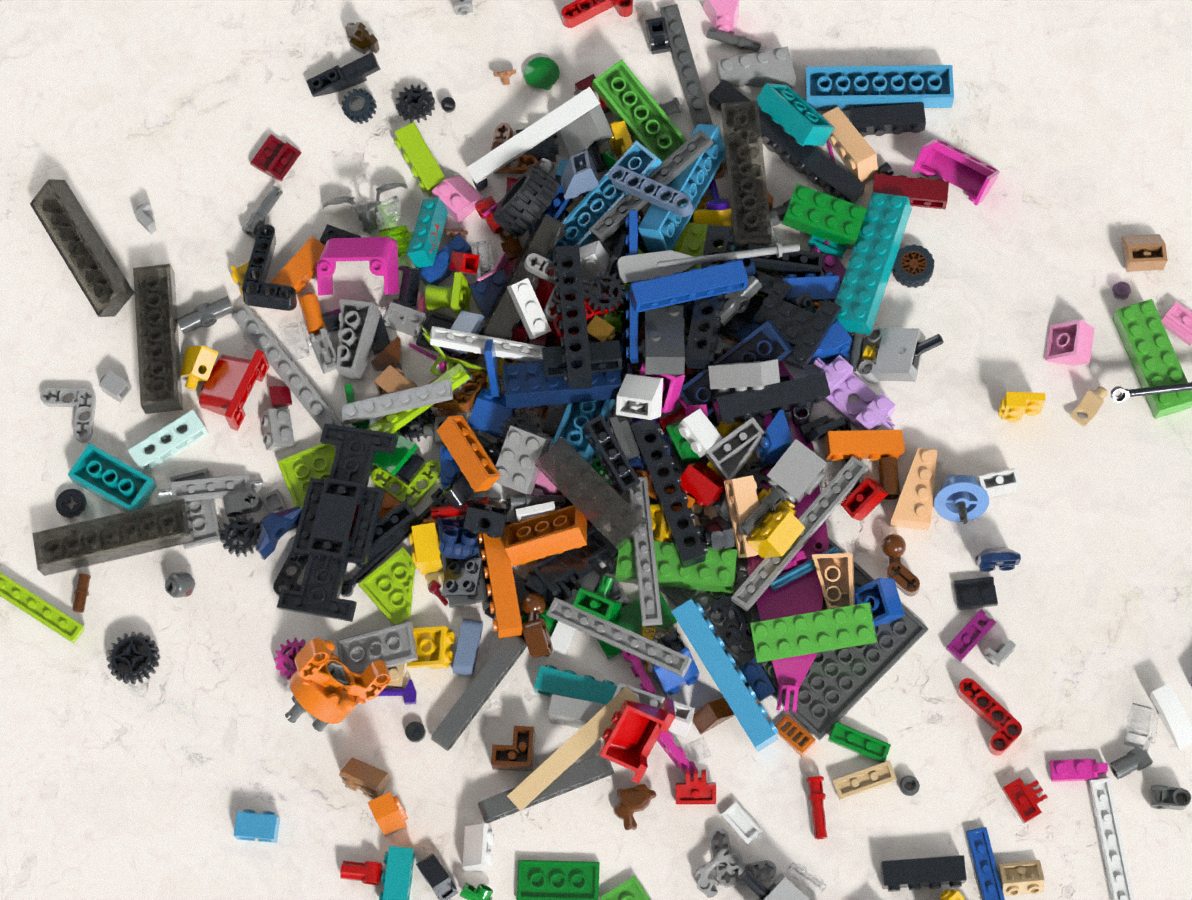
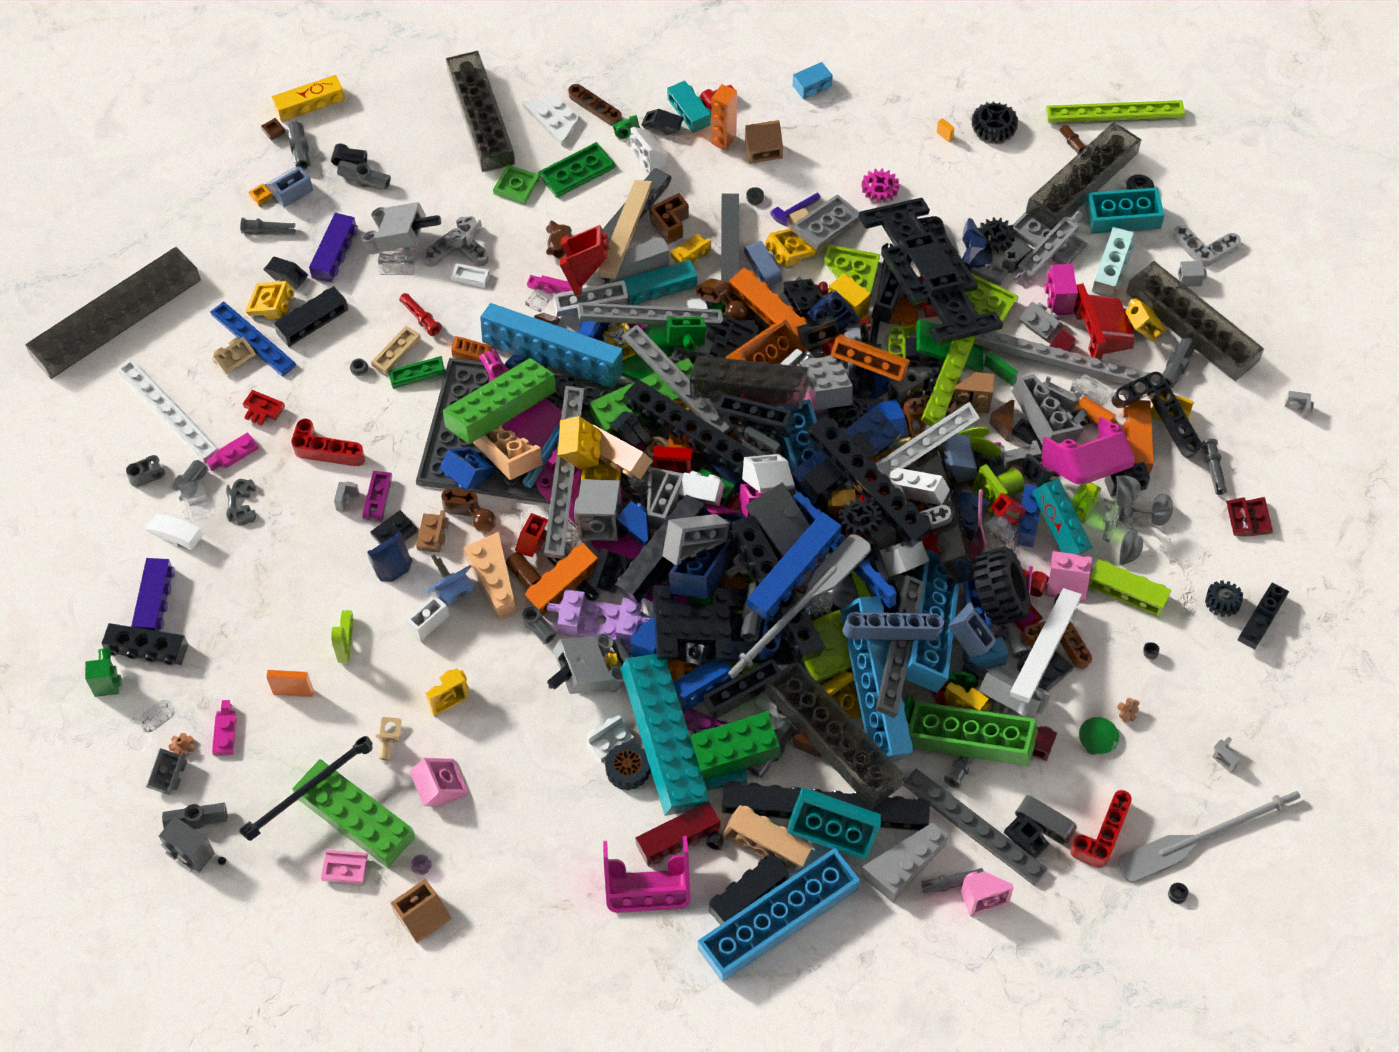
camera: 140 degrees right, 10 degrees down
clear smoke brick [30,179,134,317] -> none
dark grey head [165,572,195,598] -> none
orange piece [285,638,391,732] -> none
light grey plate [342,379,453,425] -> none
dark brown plate [345,22,380,55] -> none
black gear [395,85,435,123] -> none
nougat plant [444,227,468,241] -> none
blue tile [484,339,501,397] -> none
black wheel [659,630,686,652] -> none
red hinge [676,770,716,804] -> none
dark purple piece [706,177,730,211] -> none
dark grey pin [738,487,787,536] -> none
none -> dark grey helmet [226,479,256,525]
none -> orange tile [266,670,314,697]
none -> lime beam [331,610,353,663]
none -> medium nougat bracket [416,510,449,552]
none -> dark grey piece [522,606,557,644]
none -> white bracket [587,715,634,762]
none -> yellow bracket [670,233,711,265]
none -> light orange tile [937,118,955,142]
none -> dark grey beam [1015,795,1077,845]
none -> dark pink brick [1044,264,1078,315]

